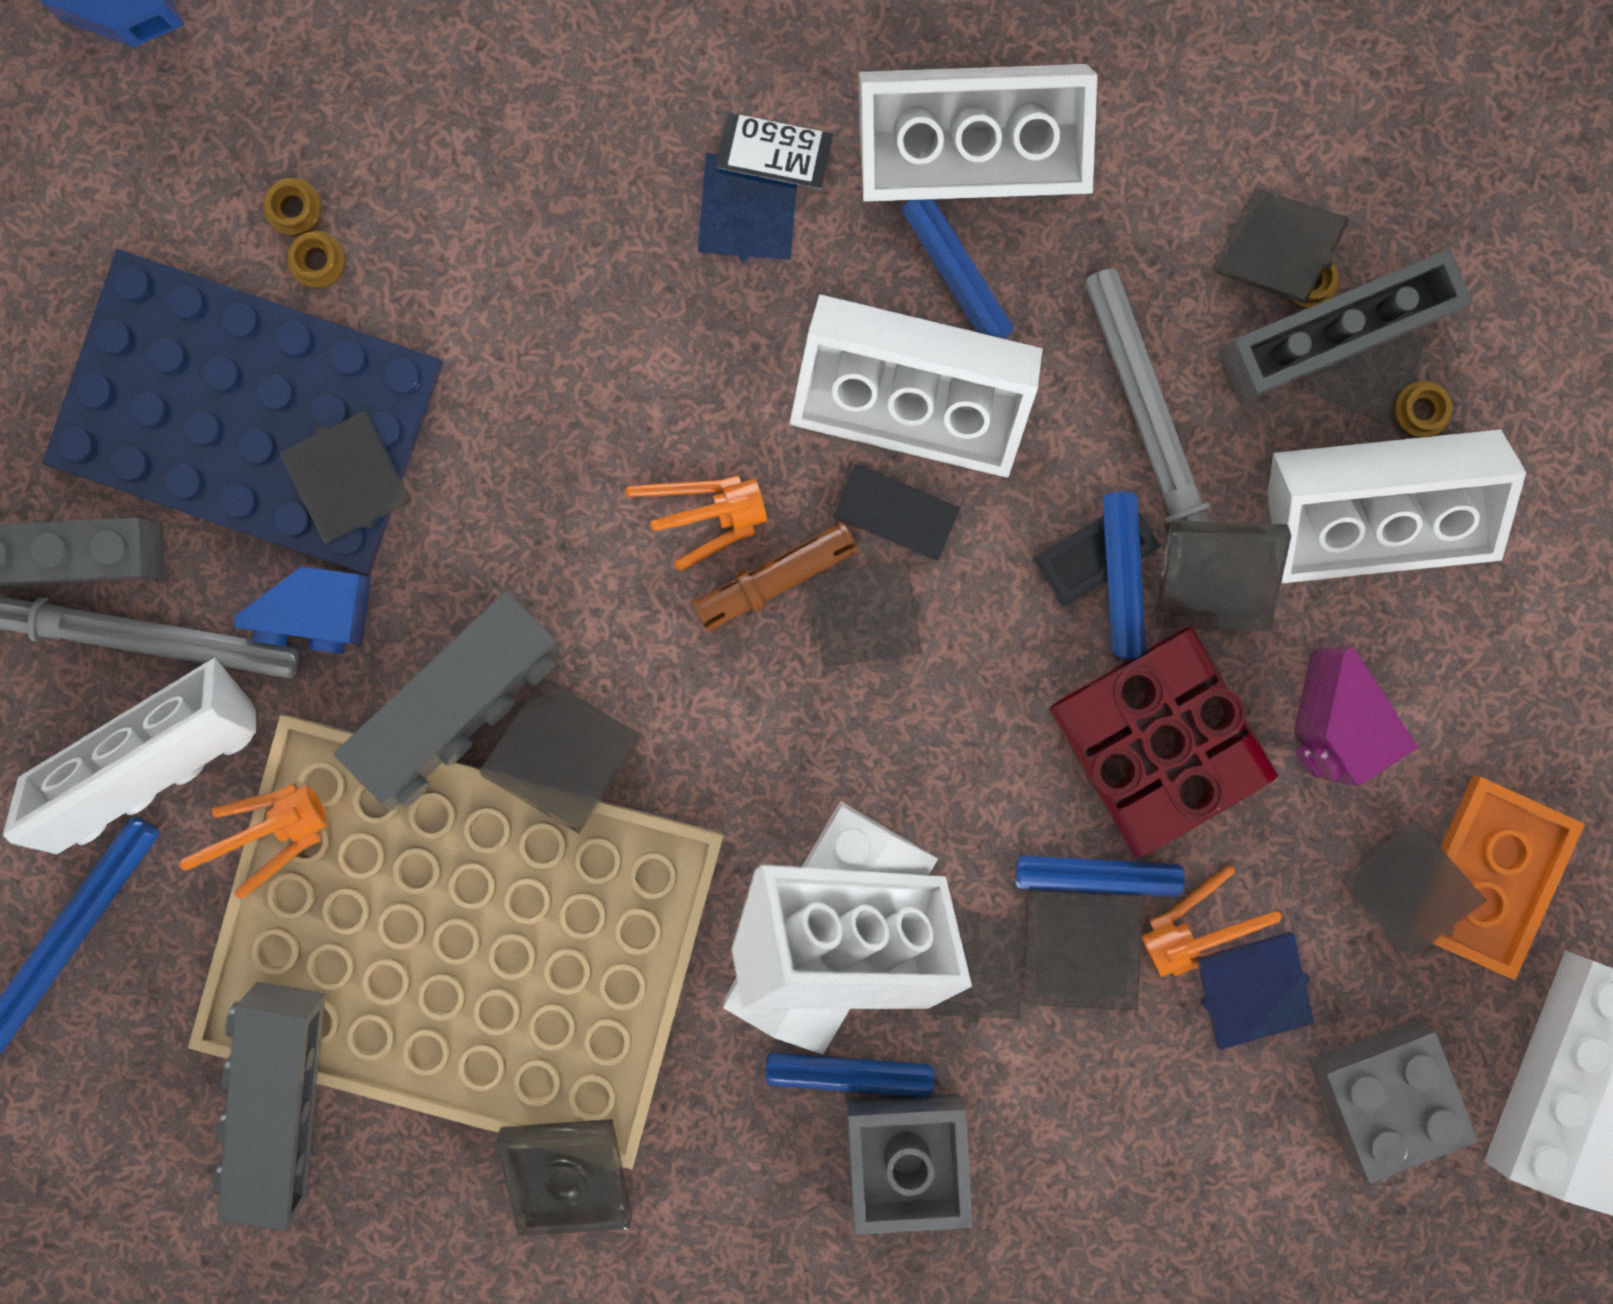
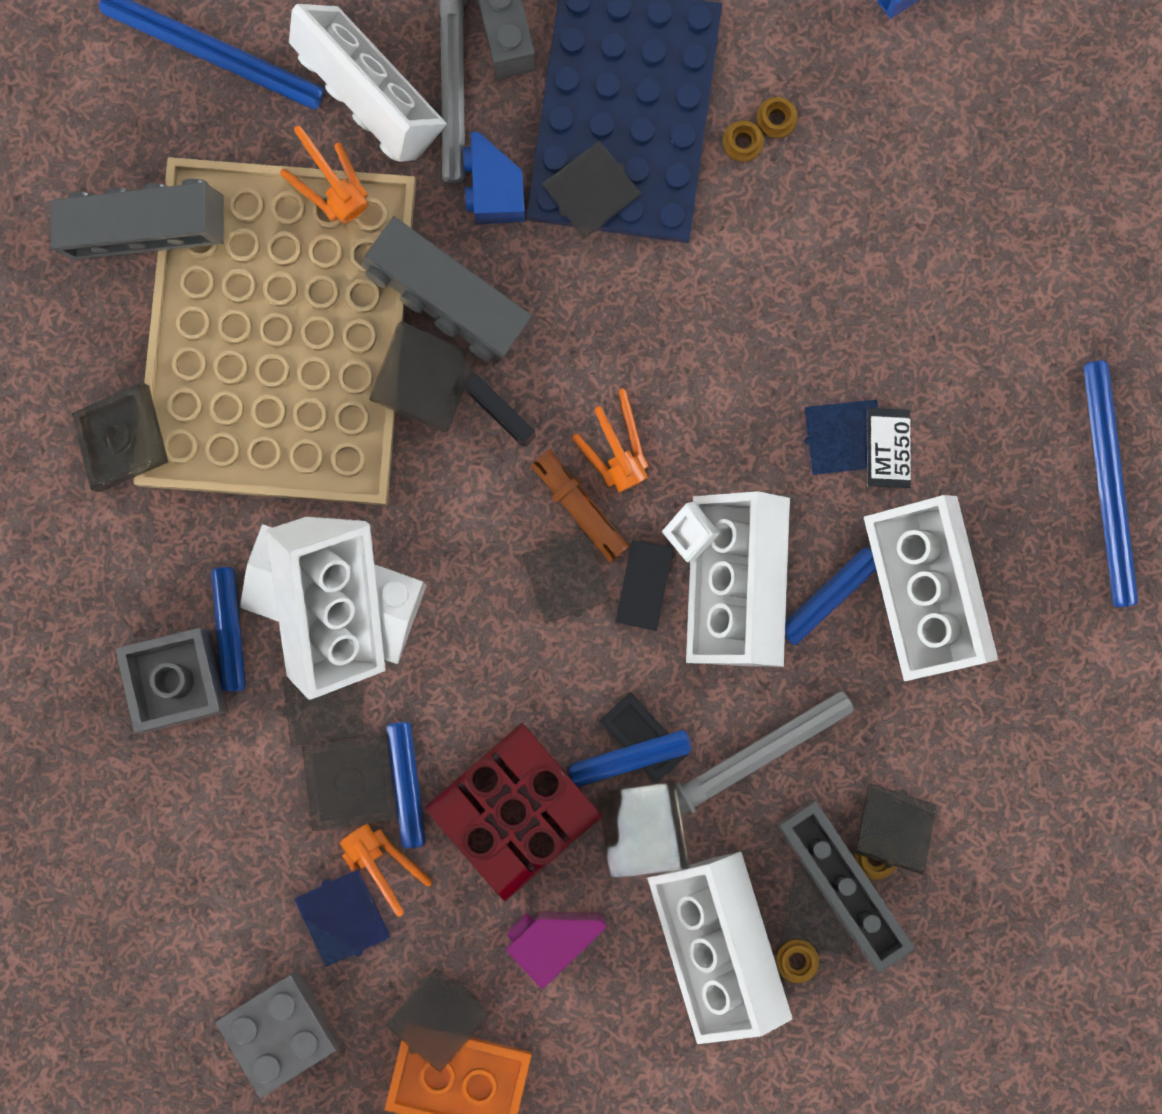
camera: 80 degrees right, 5 degrees down
none -> black tile [465,373,536,447]
none -> white tile [662,502,720,562]

